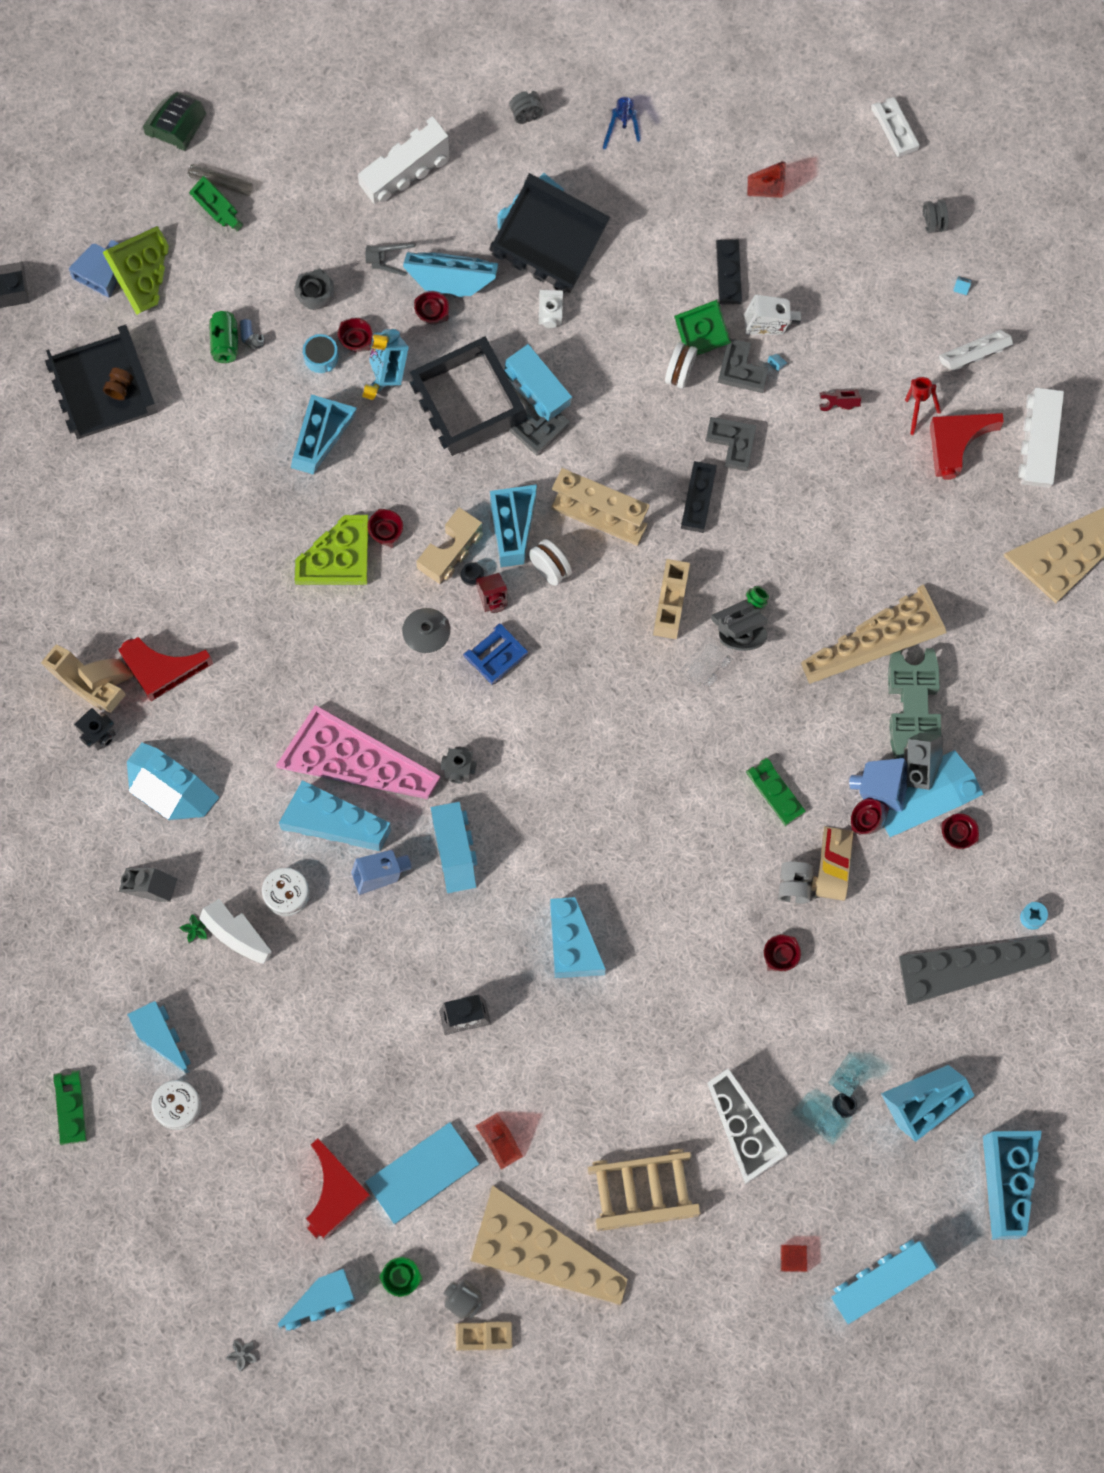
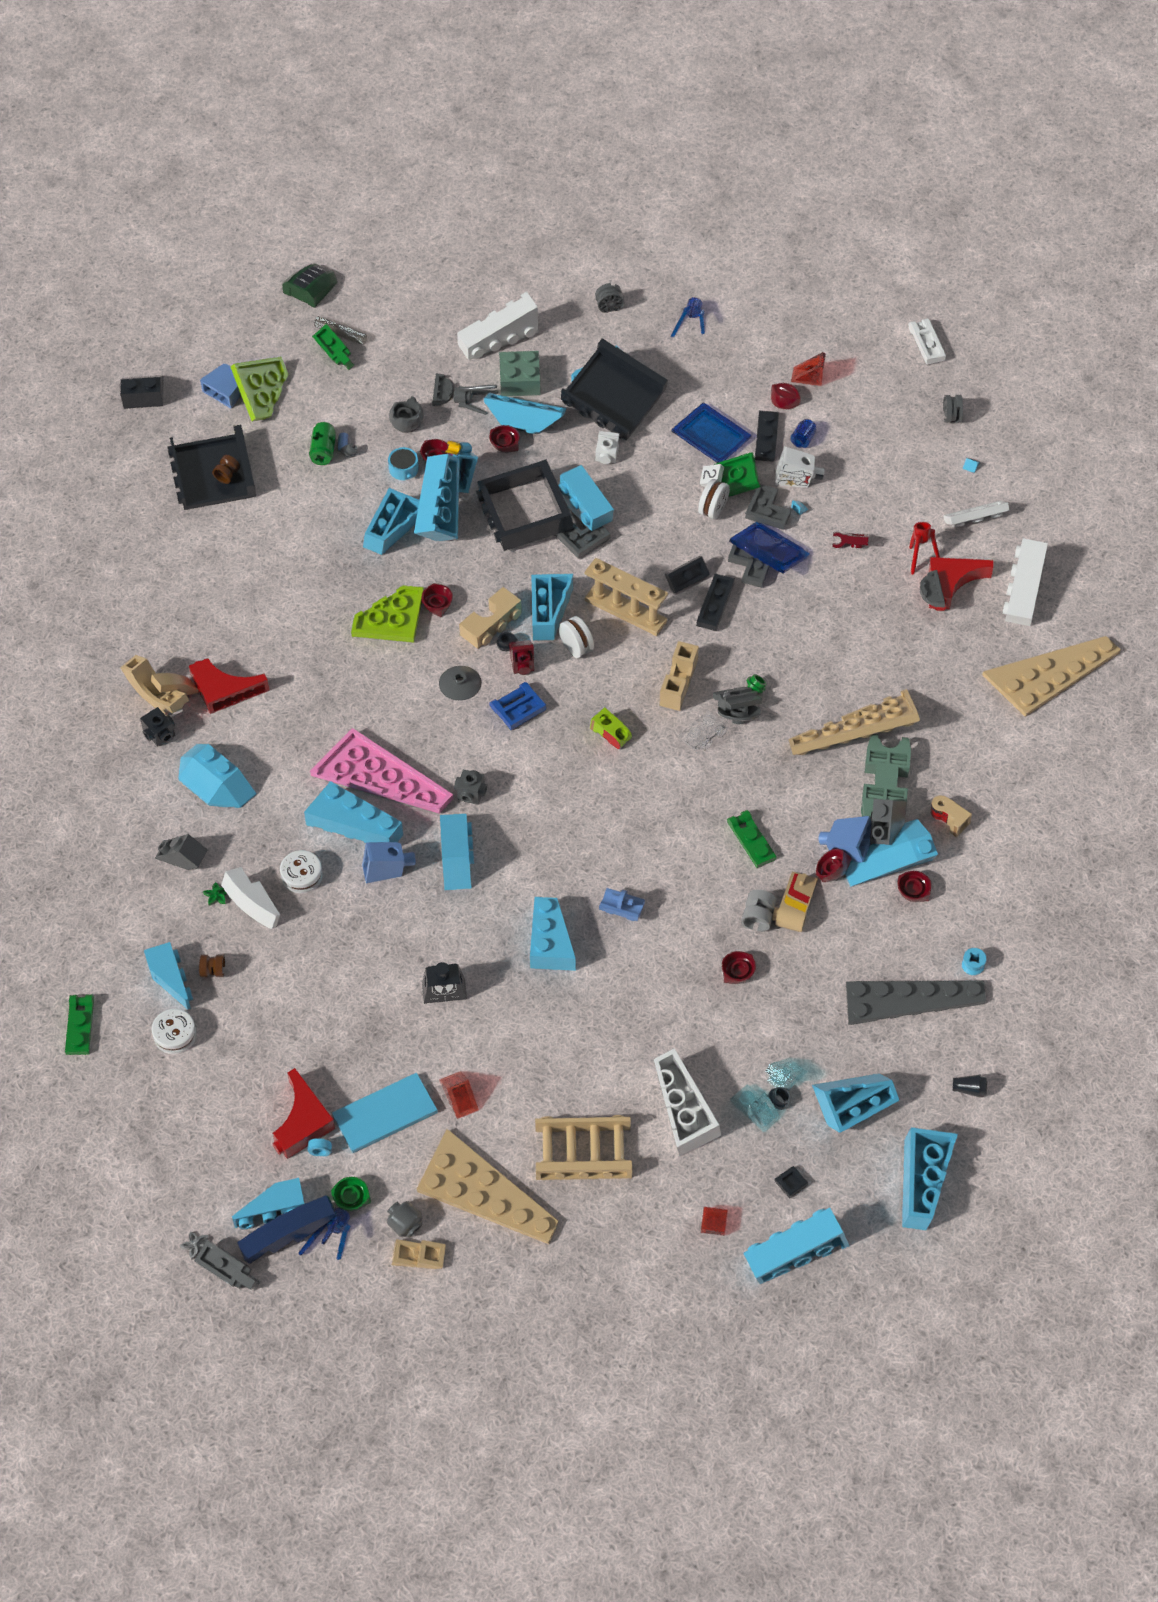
camera: 10 degrees right, 15 degrees down
none -> dark grey hinge [194,1240,260,1290]
none -> reddish brown wheel [199,954,225,977]
none -> dark blue slope [237,1195,337,1264]
none -> clear blue plant [298,1208,351,1260]
none -> medium azure tile [308,1138,332,1156]
none -> medium azure wedge [414,454,459,541]
none -> dark grey tile [432,373,454,406]
none -> sand green brick [499,351,540,396]
none -> lime leg [590,707,632,749]
none -> medium blue hips [599,888,645,921]
none -> black plate [665,556,710,593]
none -> clear blue piece [671,402,752,463]
none -> white tile [700,464,724,487]
none -> clear blue piece [729,522,810,574]
none -> dark red hat [771,383,801,410]
none -> black tile [774,1166,808,1199]
none -> clear blue brick [790,419,816,448]
none -> dark grey tile [920,570,945,607]
none -> tan leg [930,795,972,838]
none -> black cone [953,1074,987,1098]

